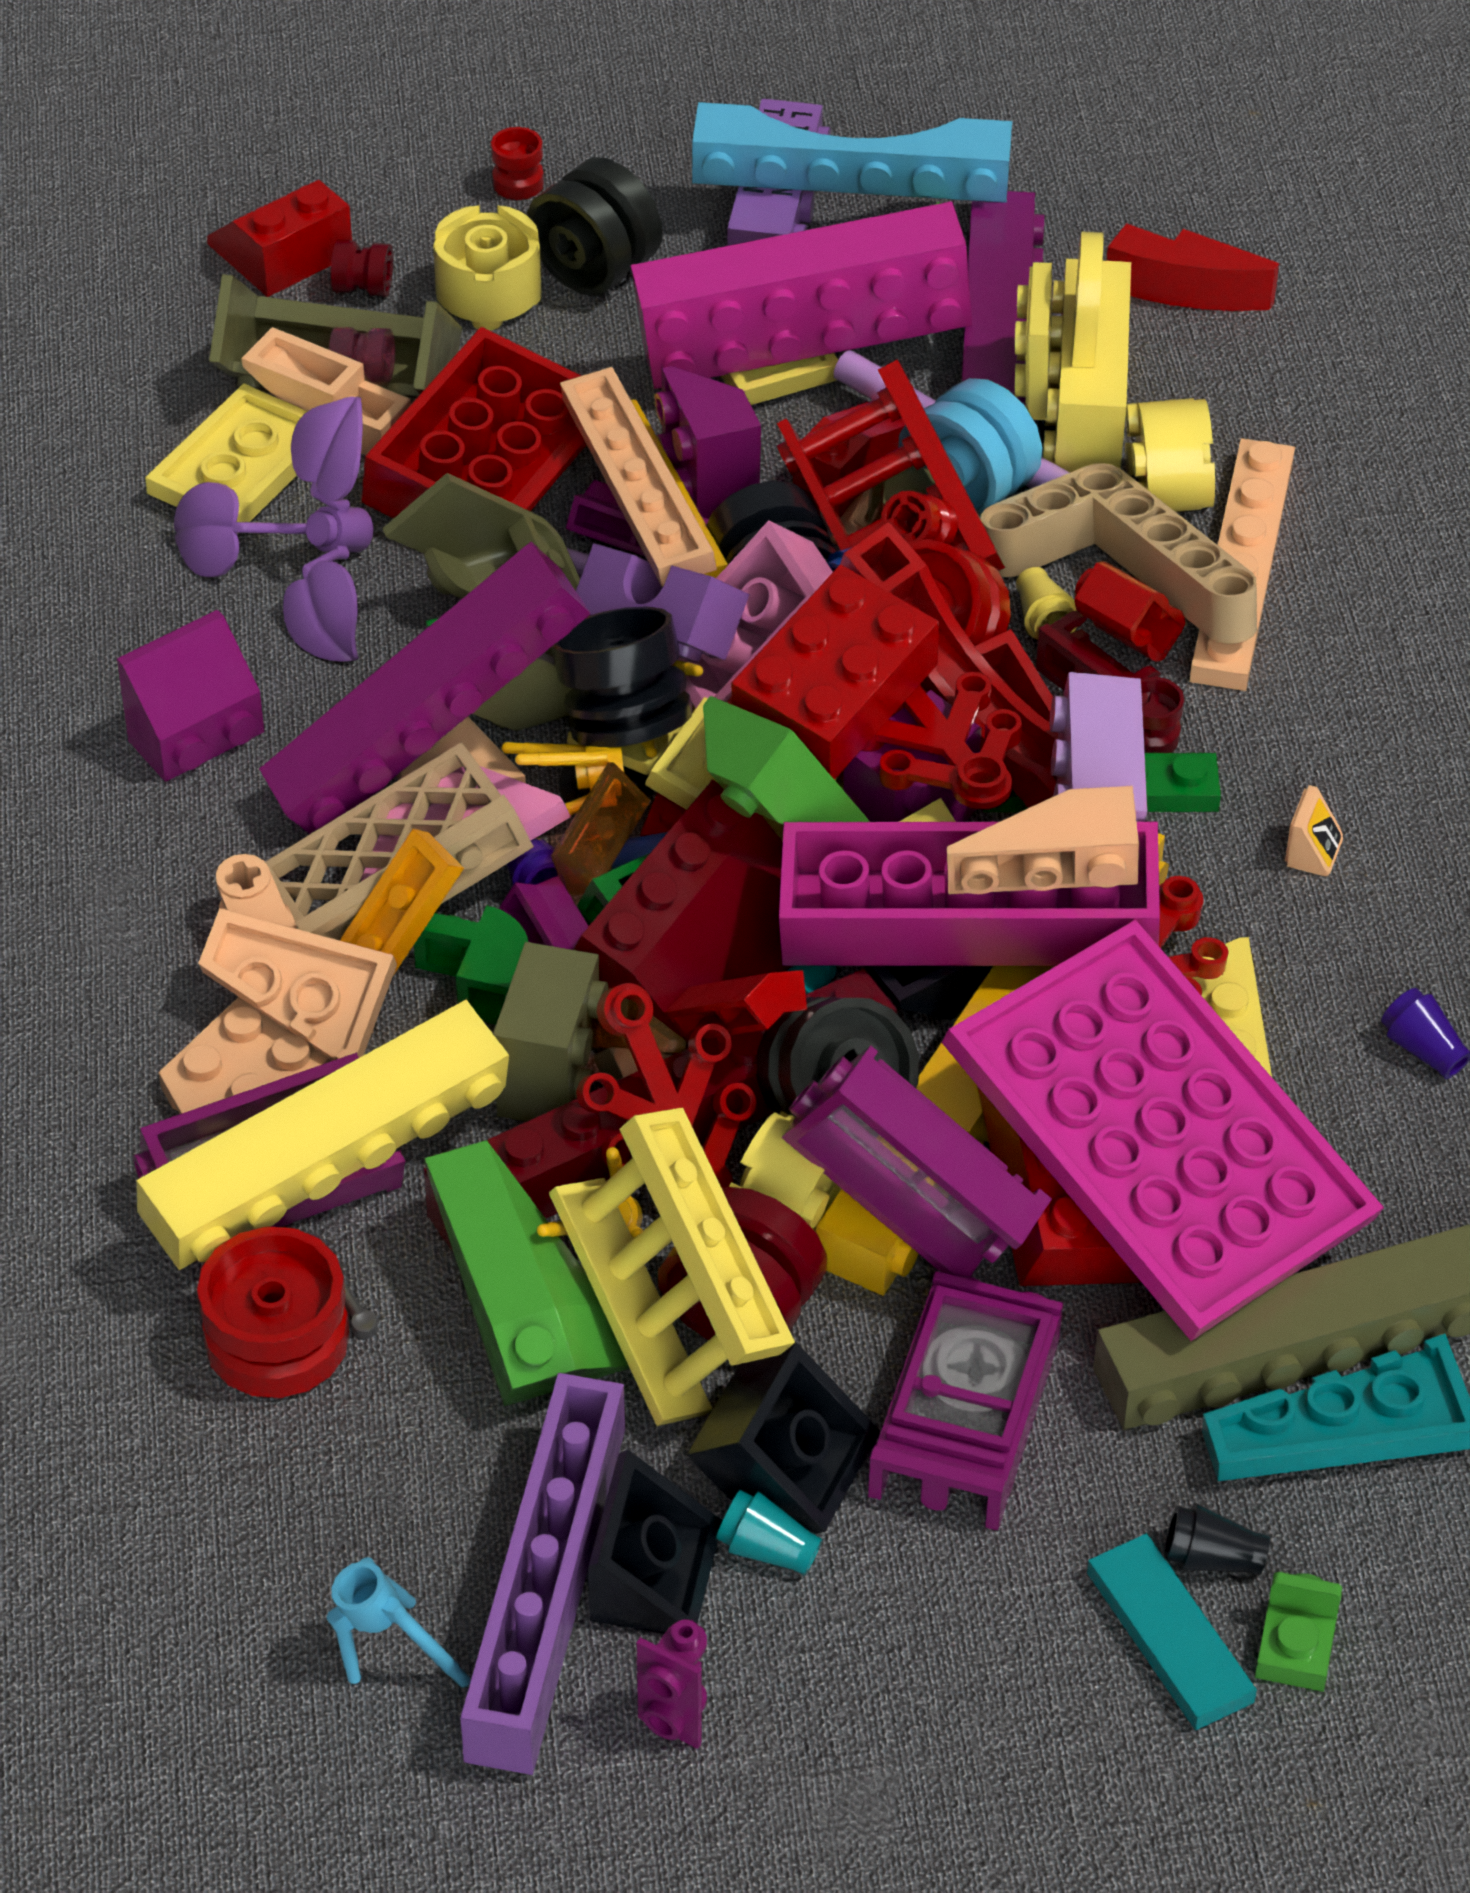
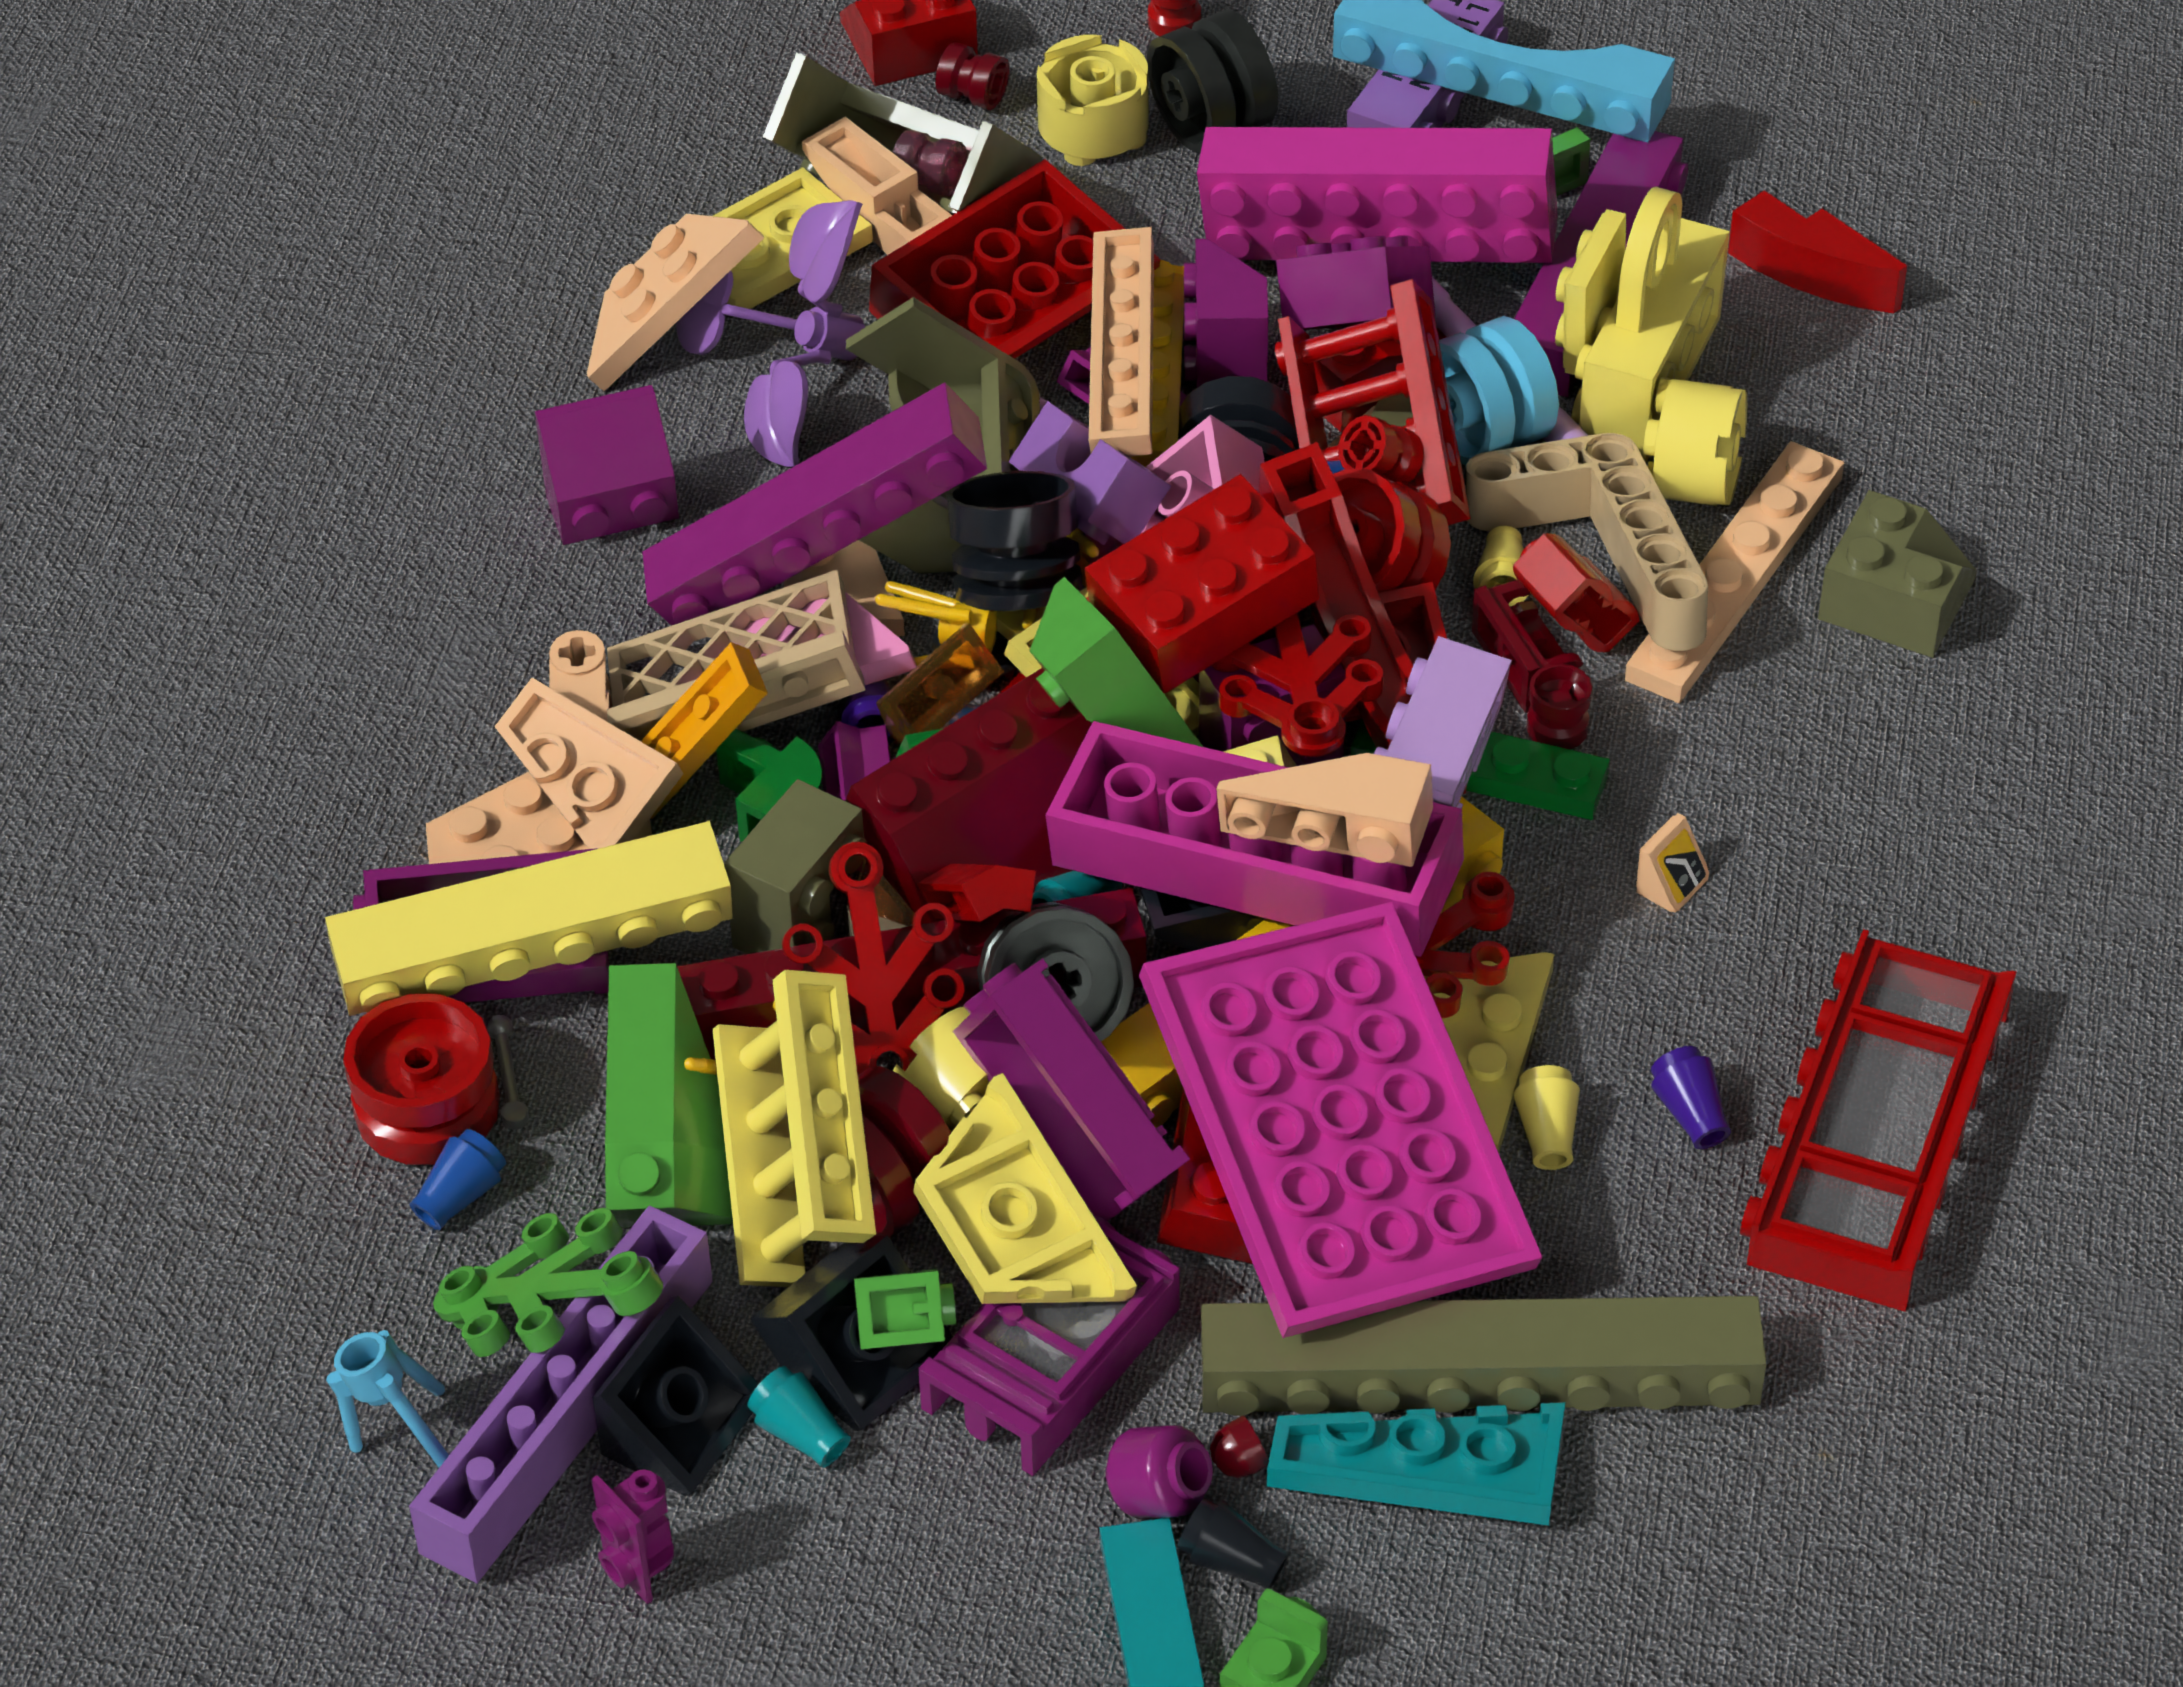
camera: 20 degrees right, 0 degrees up
none -> blue cone [409,1129,506,1230]
none -> bright green plant [433,1208,663,1357]
none -> light nougat wing [587,213,764,391]
none -> bright green bracket [854,1269,956,1349]
none -> light yellow wing [913,1073,1137,1304]
none -> magenta head [1106,1425,1213,1519]
none -> dark red hinge [1210,1415,1269,1478]
none -> magenta brick [1276,236,1436,330]
none -> light yellow cone [1513,1065,1580,1170]
none -> olive slope [1818,490,1977,658]

